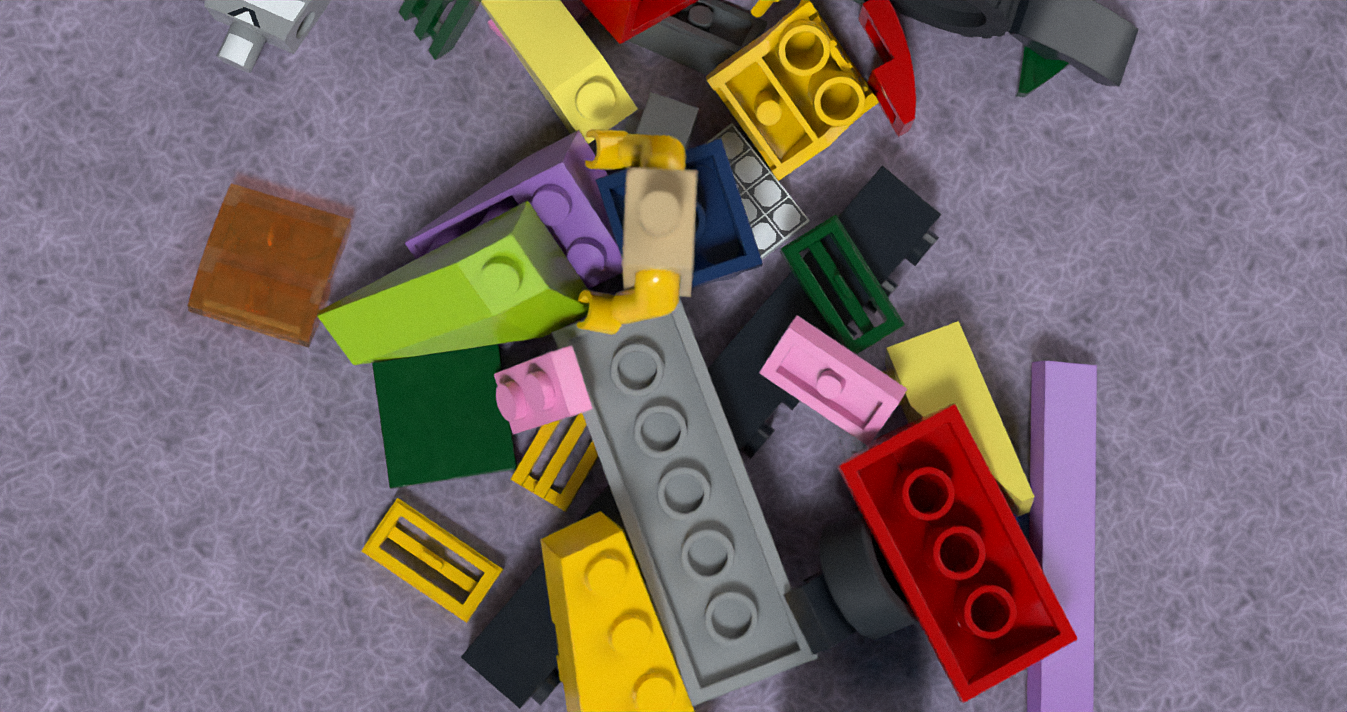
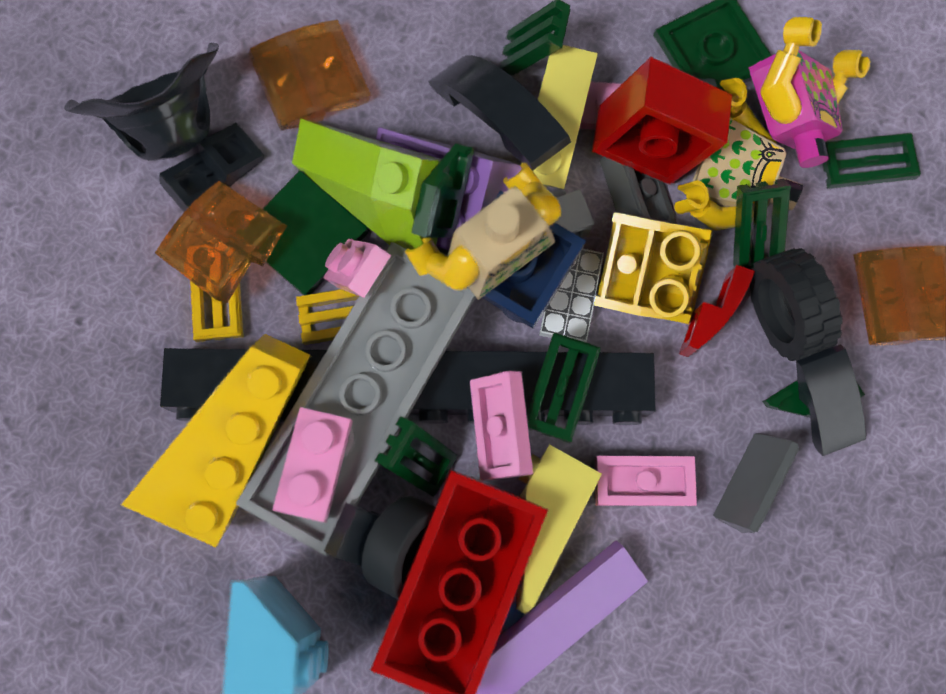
camera: 45 degrees right, 5 degrees down
none -> black piece [64,43,219,161]
none -> clear orange slope [155,181,287,303]
none -> black slope [159,122,264,216]
none -> bright pink plate [272,407,353,523]
none -> dark green tile [374,416,457,497]
none -> dark green tile [411,143,474,238]
none -> black slope [428,55,571,171]
none -> bright pink plate [595,456,697,506]
none -> dark grey slope [713,434,799,533]

